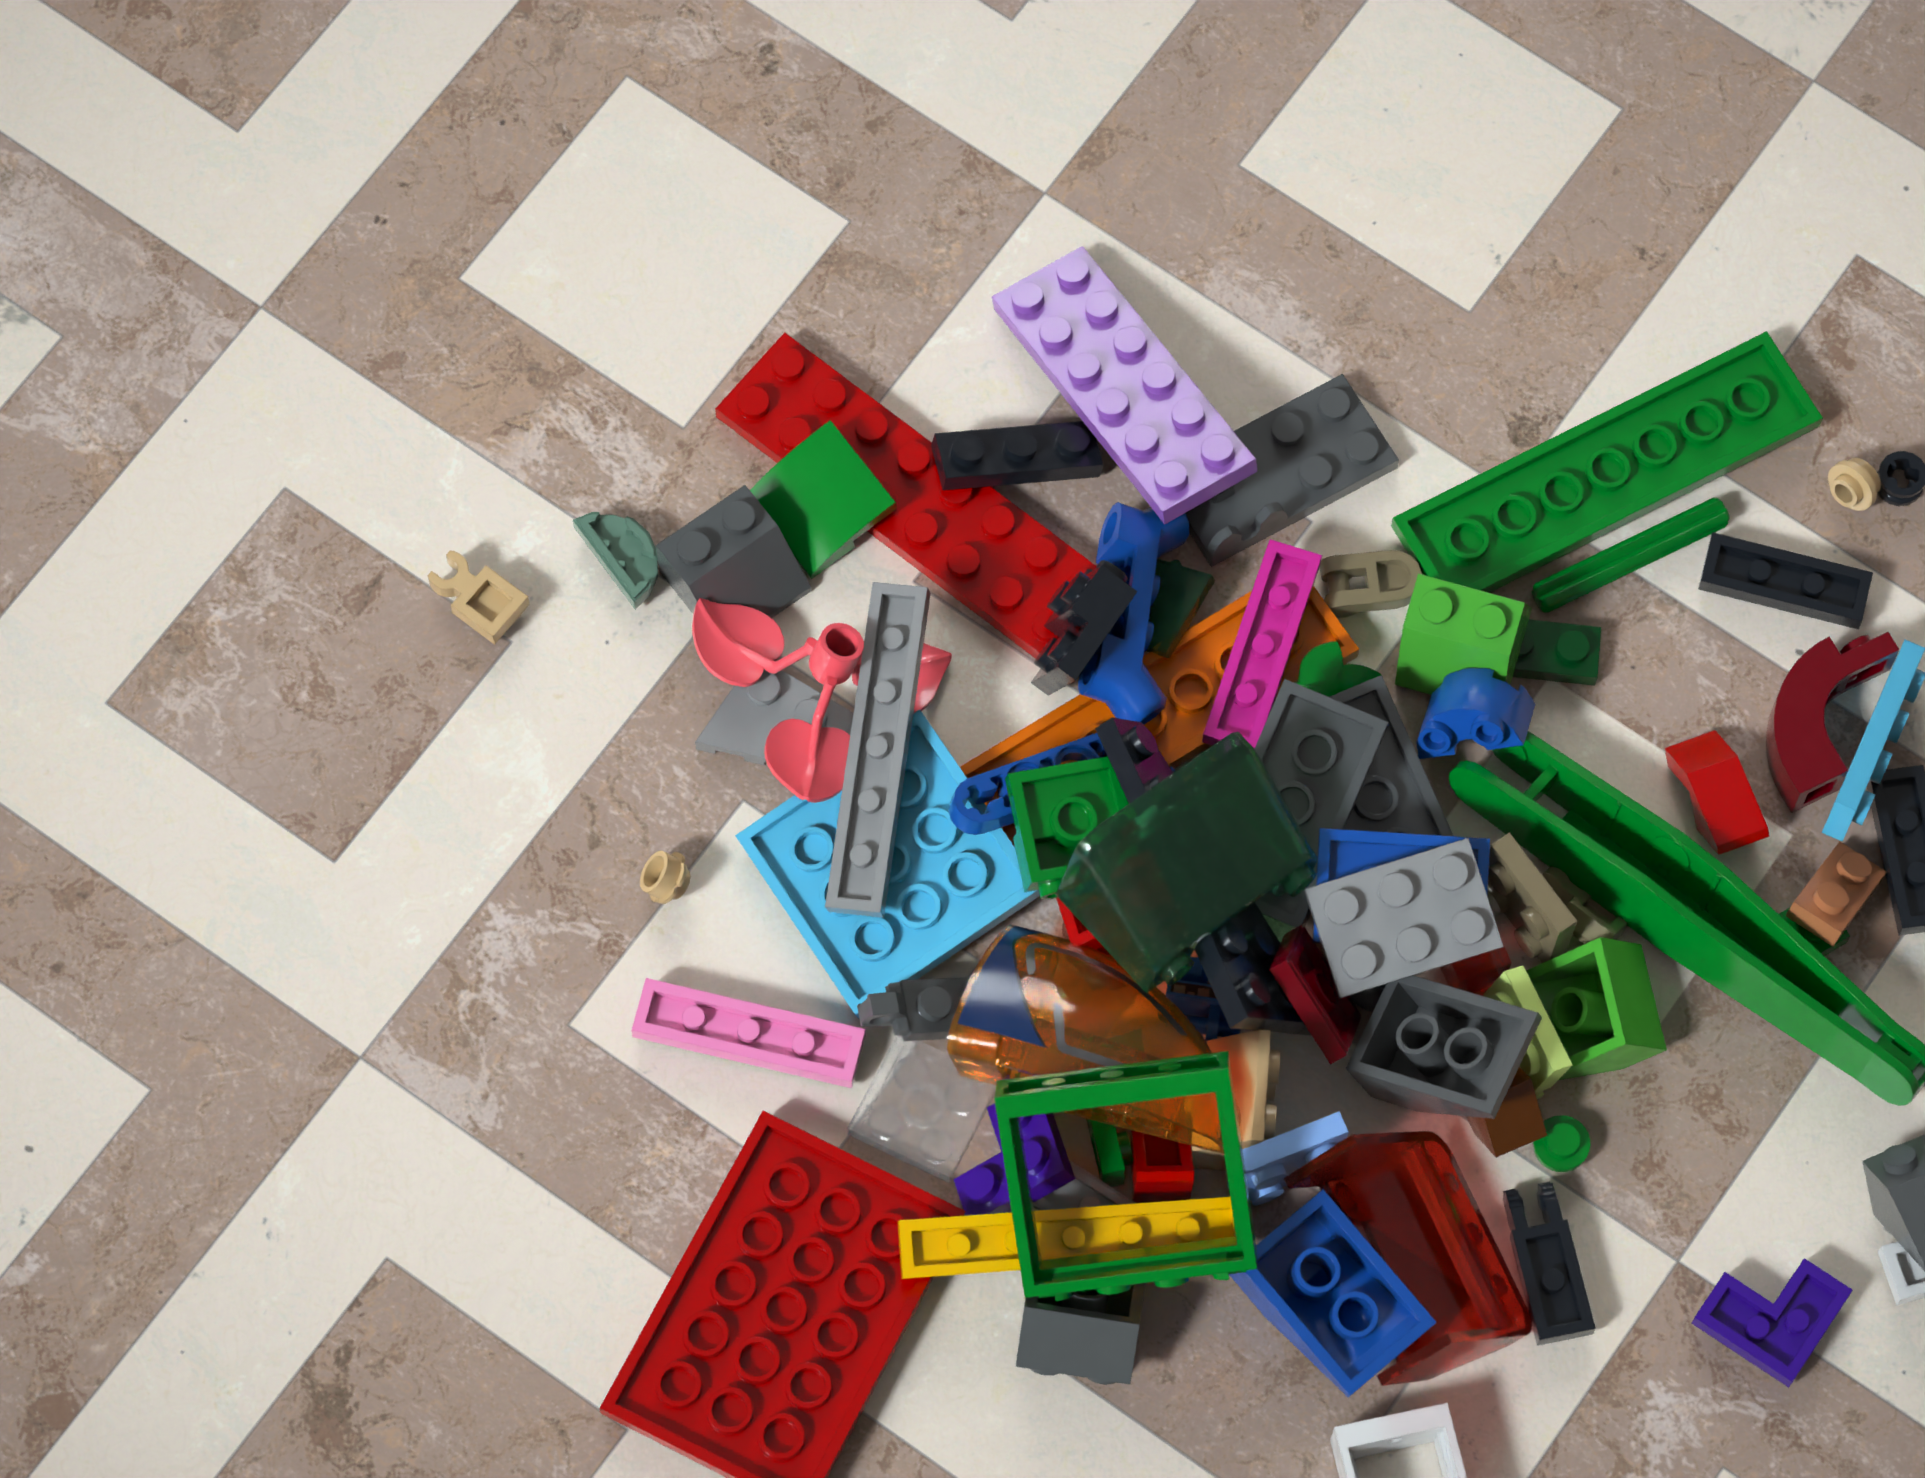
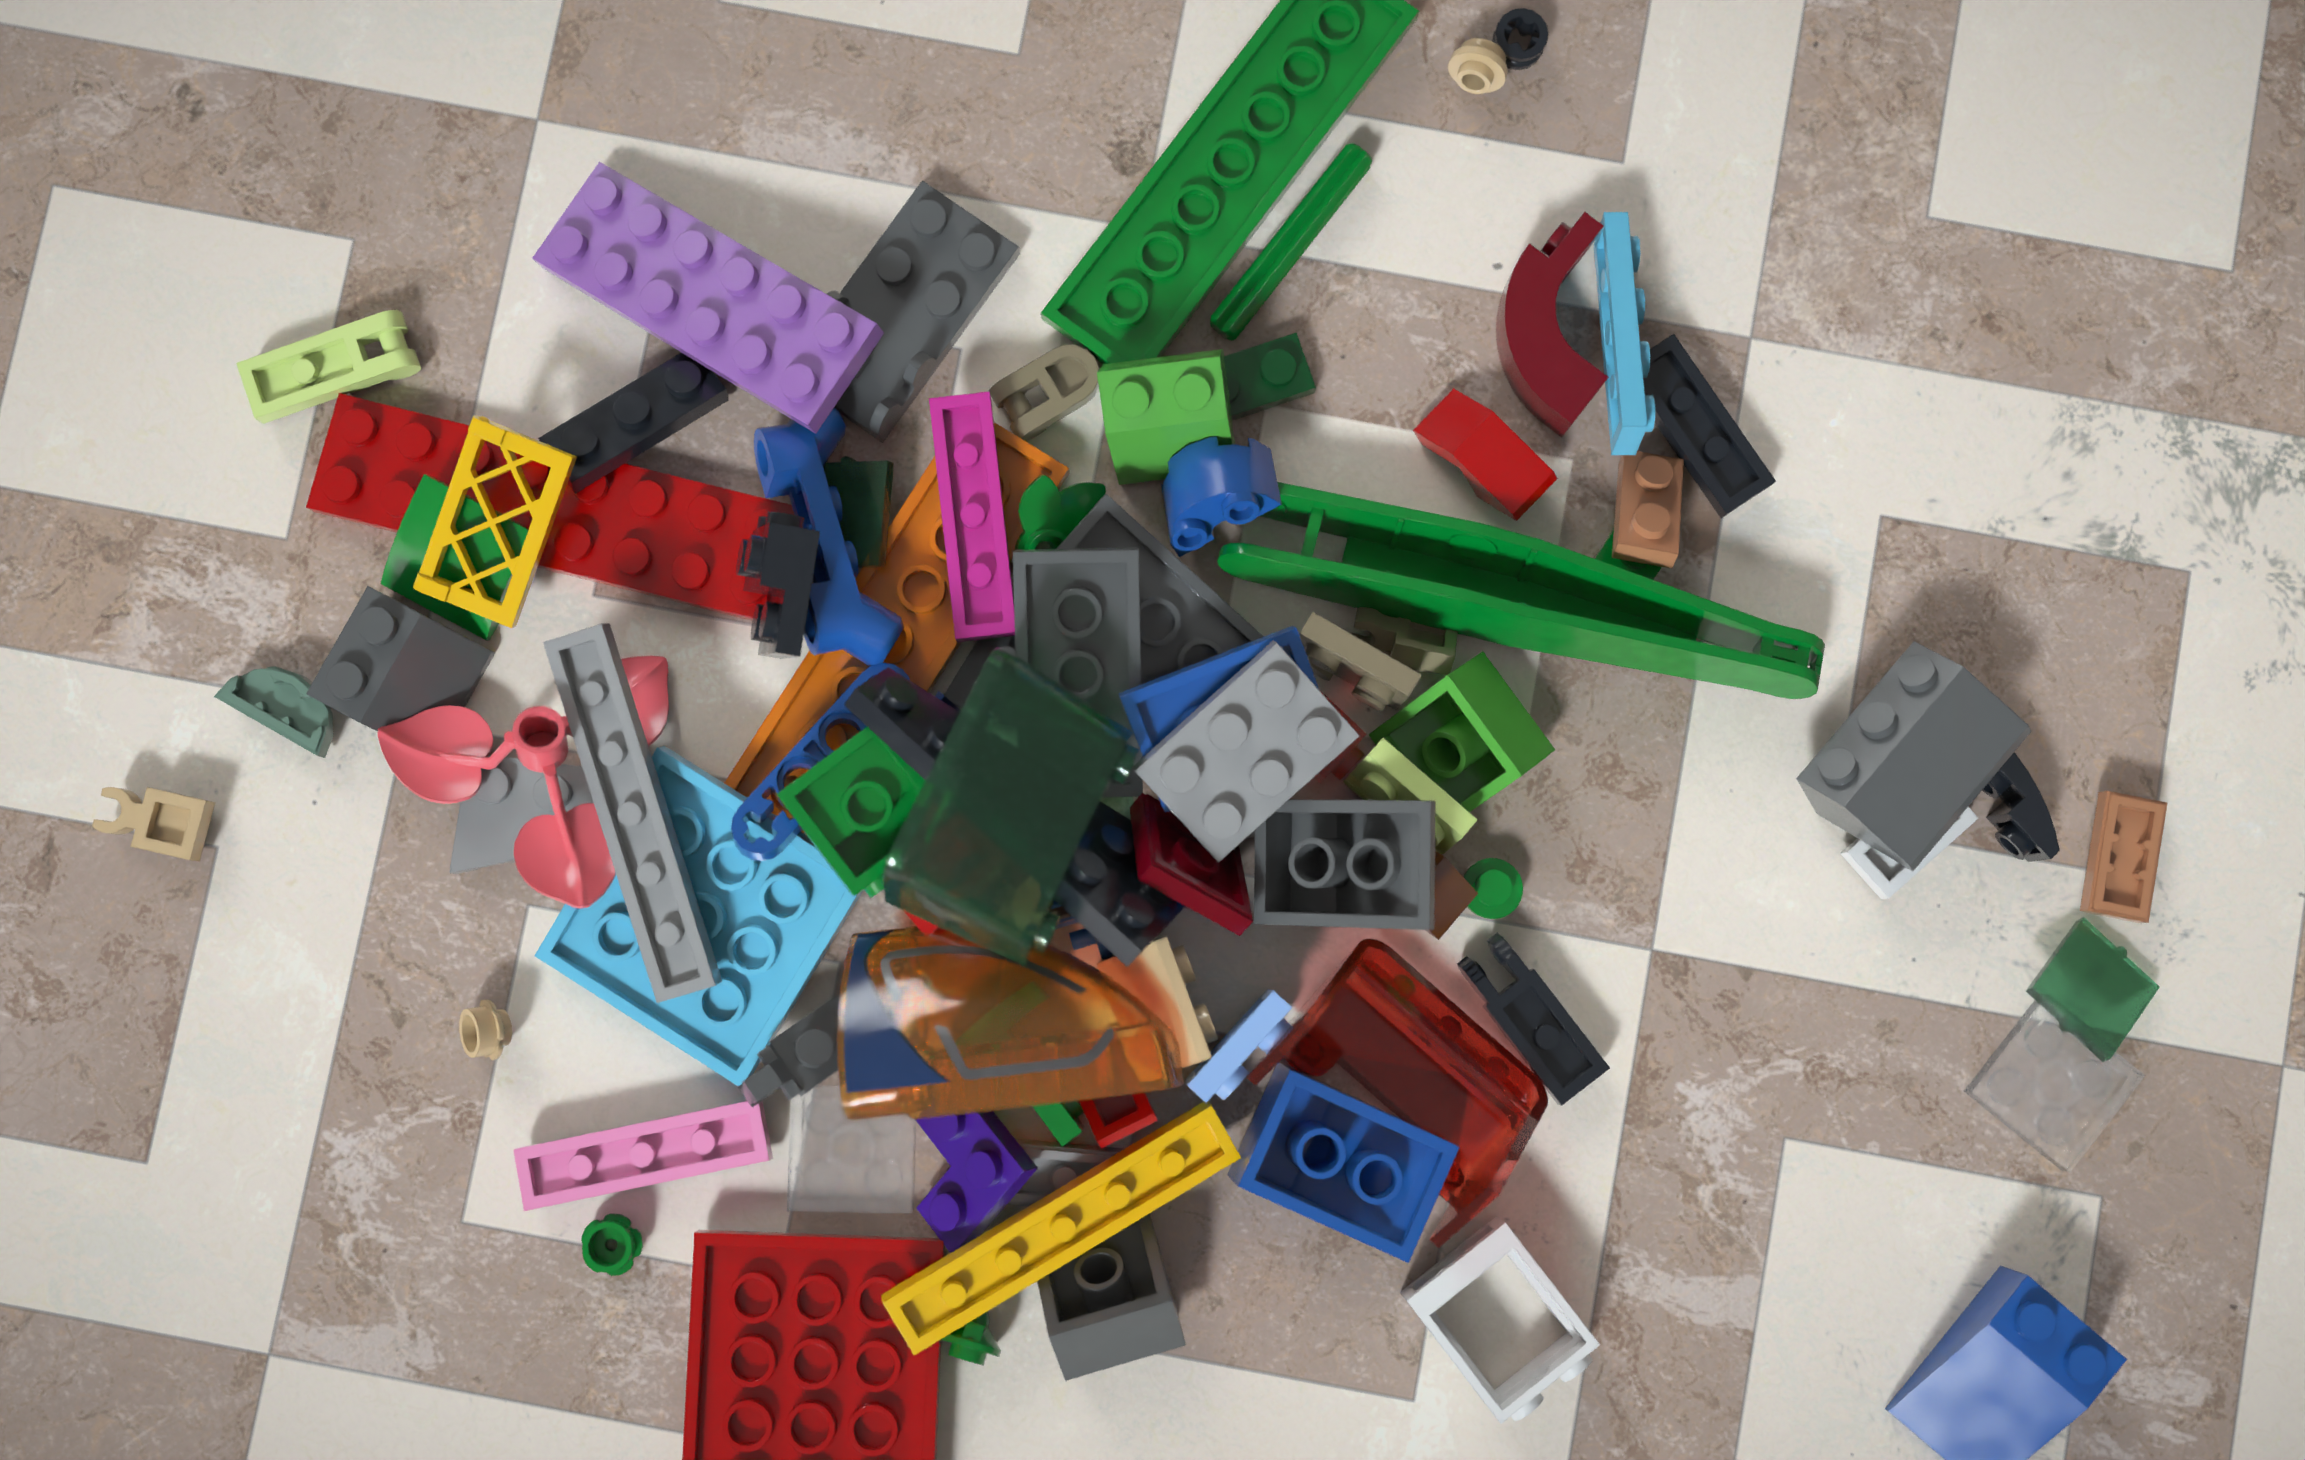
camera: 25 degrees left, 15 degrees up
green window [994,1051,1257,1301] -> none
dark purple plate [1691,1258,1853,1388] -> none
black plate [1698,532,1873,630] -> none
none -> yellowish green plate [236,310,421,424]
none -> yellow window [413,415,577,628]
none -> green plate [581,1213,643,1276]
none -> green plate [941,1311,1001,1366]

